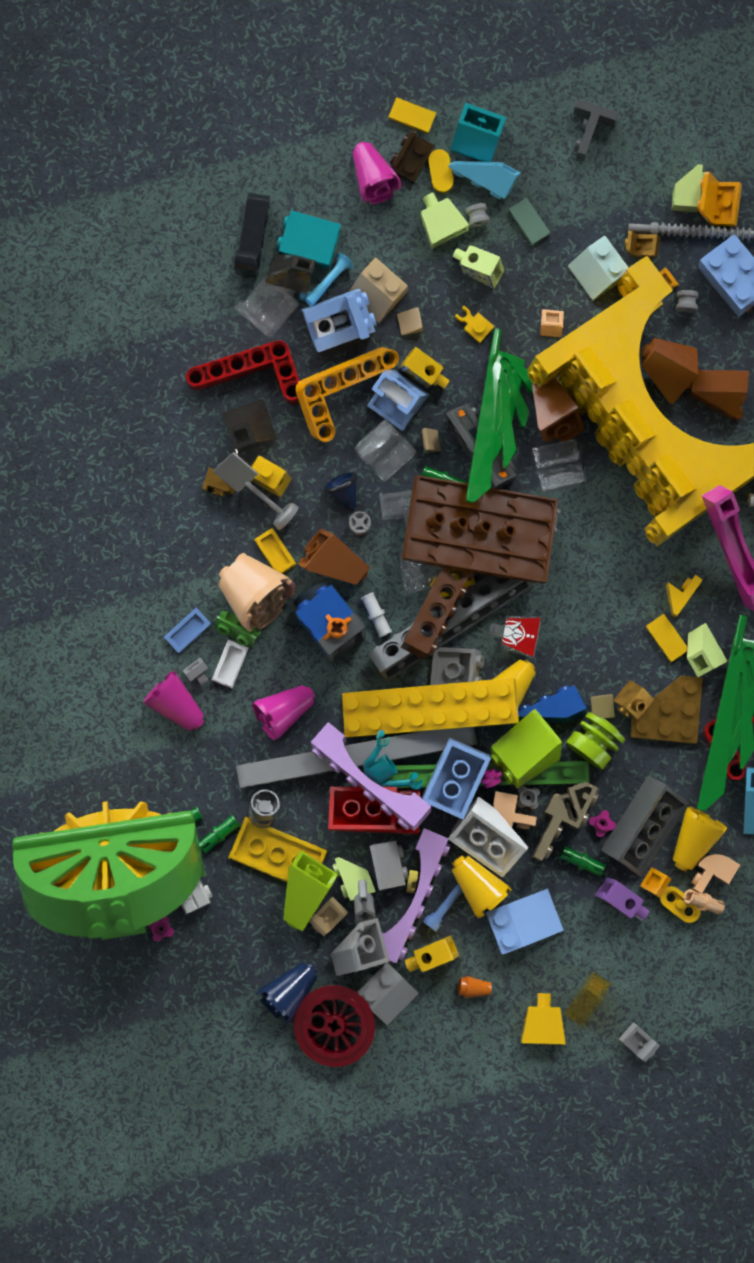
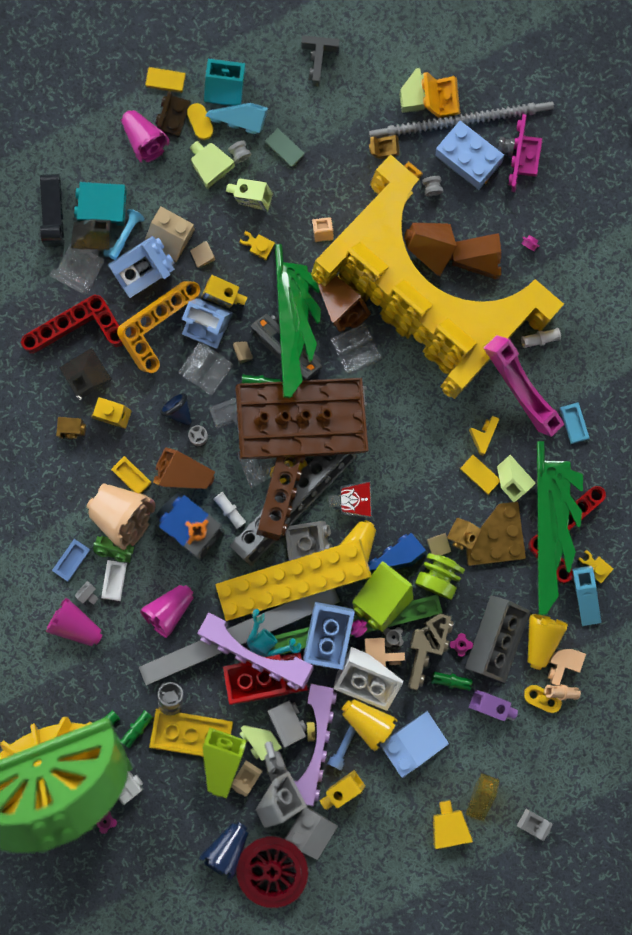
camera: 20 degrees left, 0 degrees up
light grey piece [213,452,299,530] -> none
orange cone [458,976,492,998] -> none
light aqua slope [568,236,628,301] -> none
light orange tile [640,867,671,898] -> none

